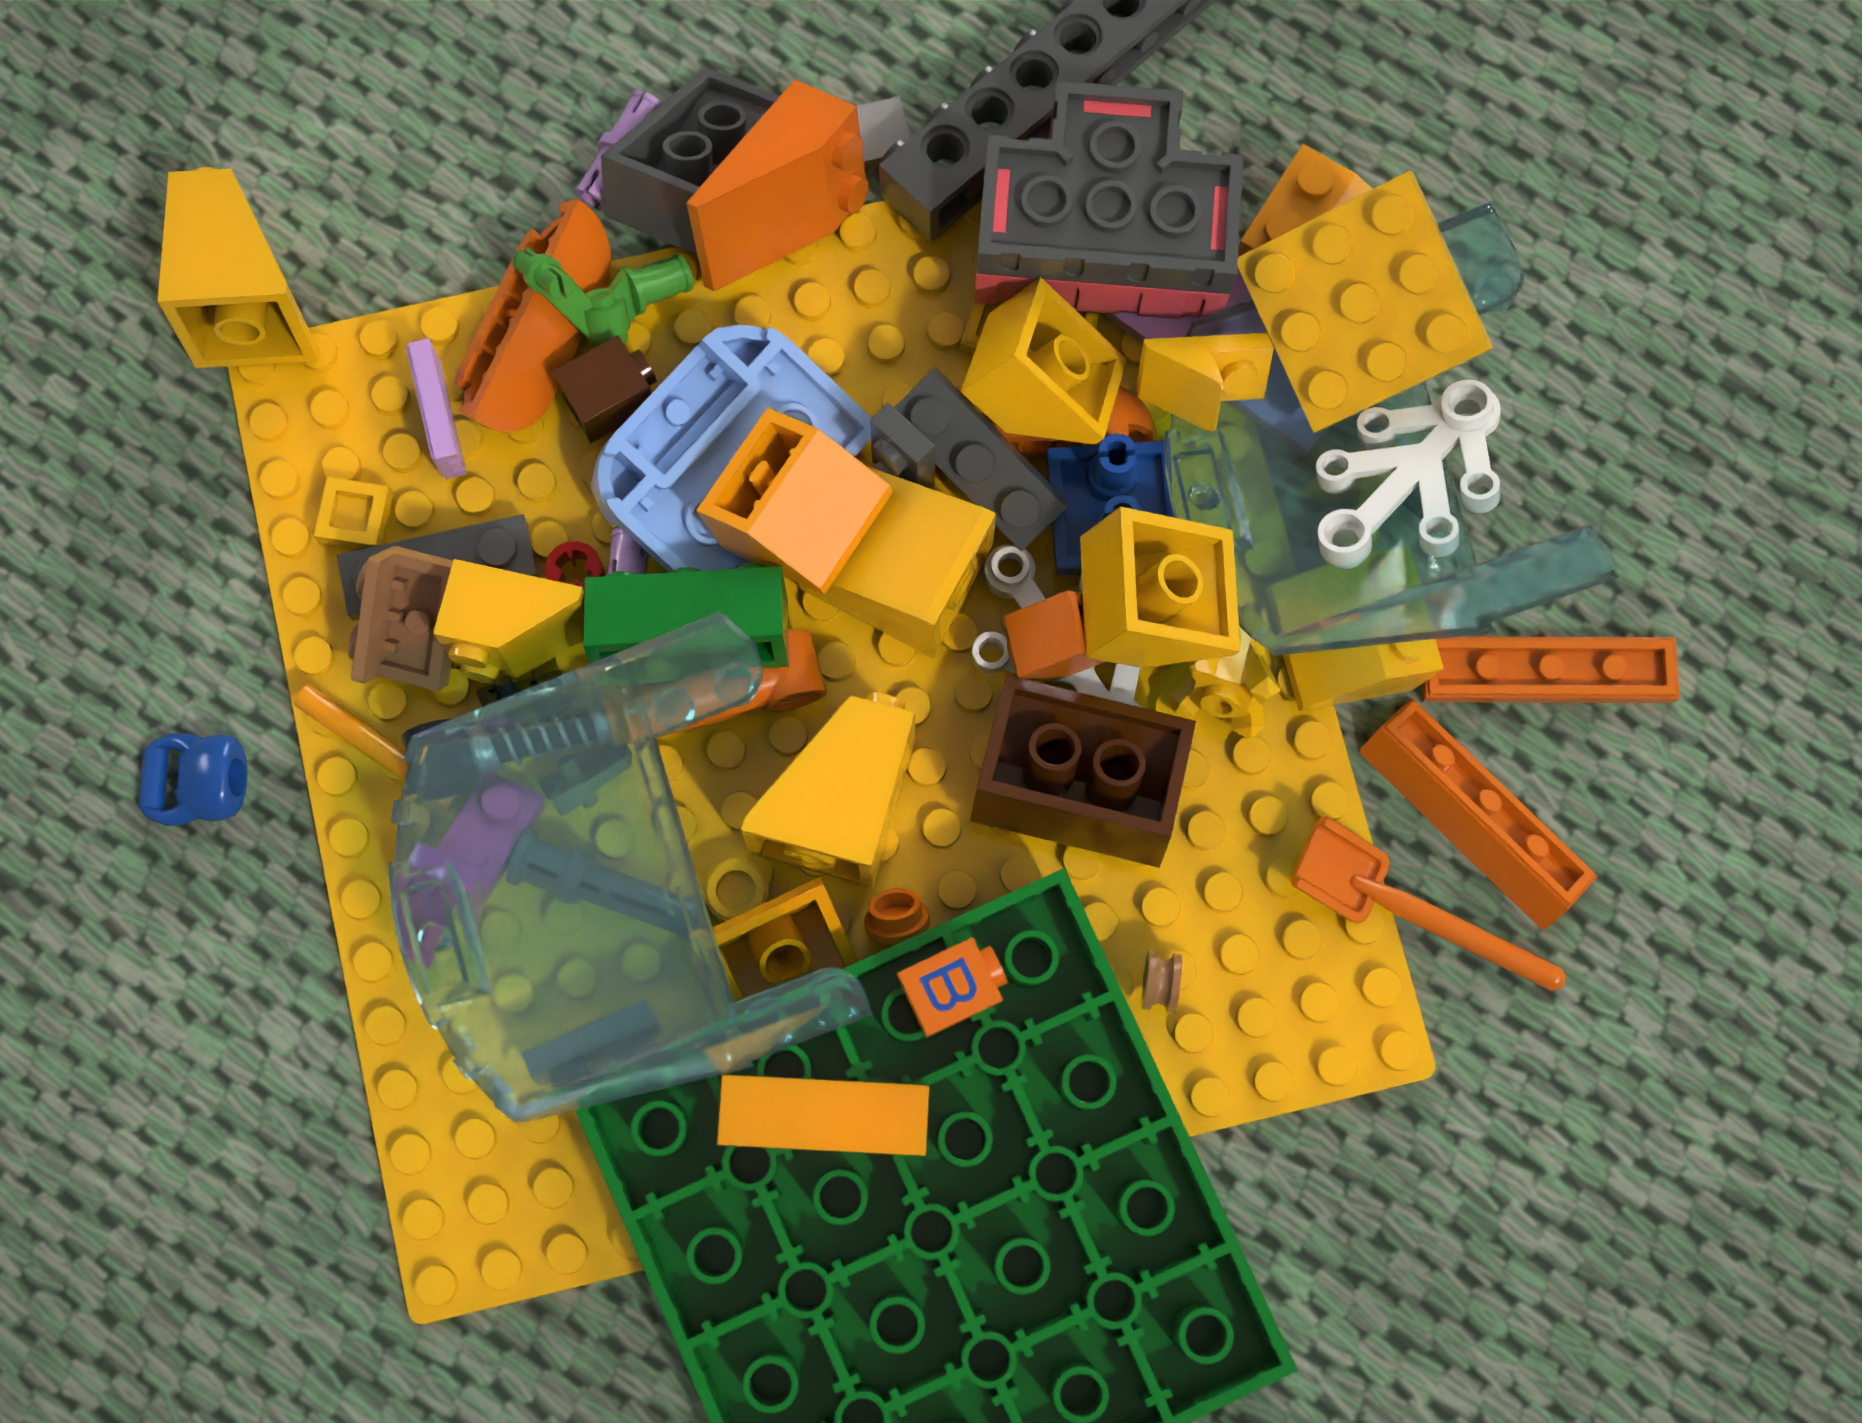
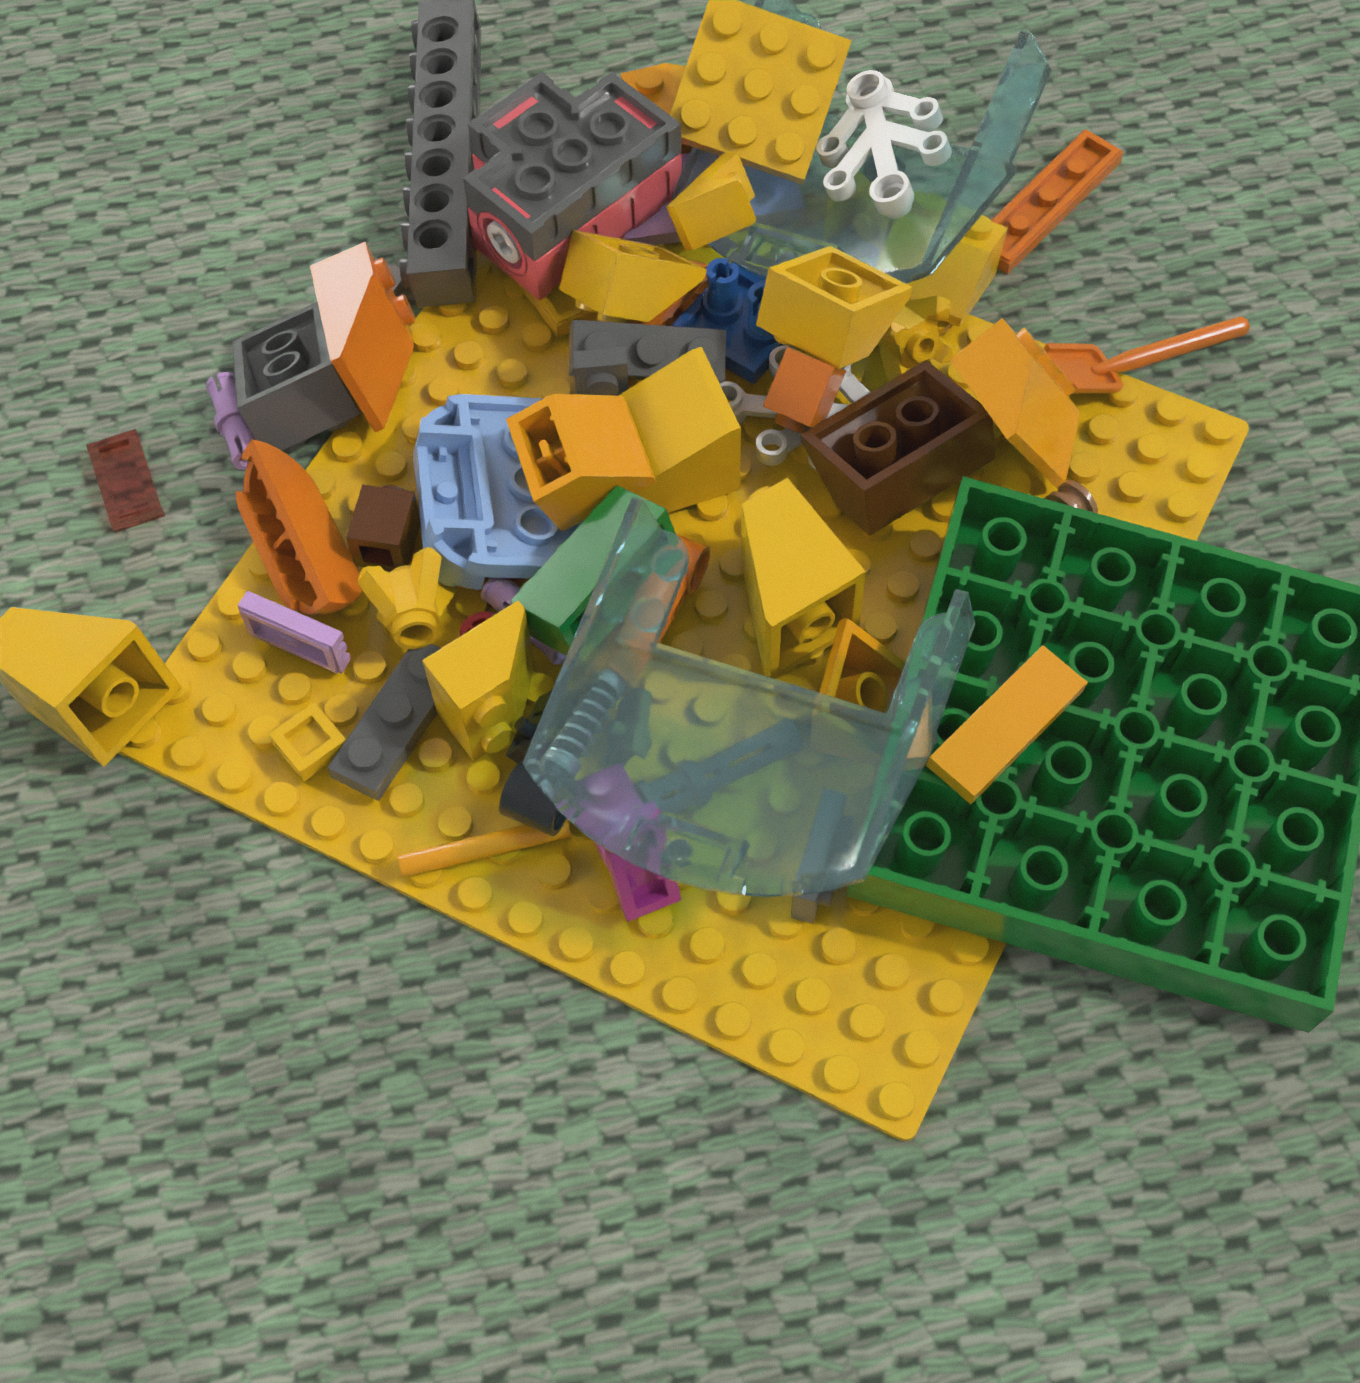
camera: 45 degrees left, 15 degrees down
blue piece [138,733,247,826] -> none
medium nougat bracket [348,546,453,691] -> none
bright green pin [512,247,694,348] -> none
orange plate [864,888,930,947] -> none
orange brick [897,937,1008,1038] -> none
orange slope [1359,698,1598,930] -> none
none -> clear red tile [86,429,165,533]
none -> yellow rock [357,547,456,649]
none -> light orange slope [950,318,1080,489]

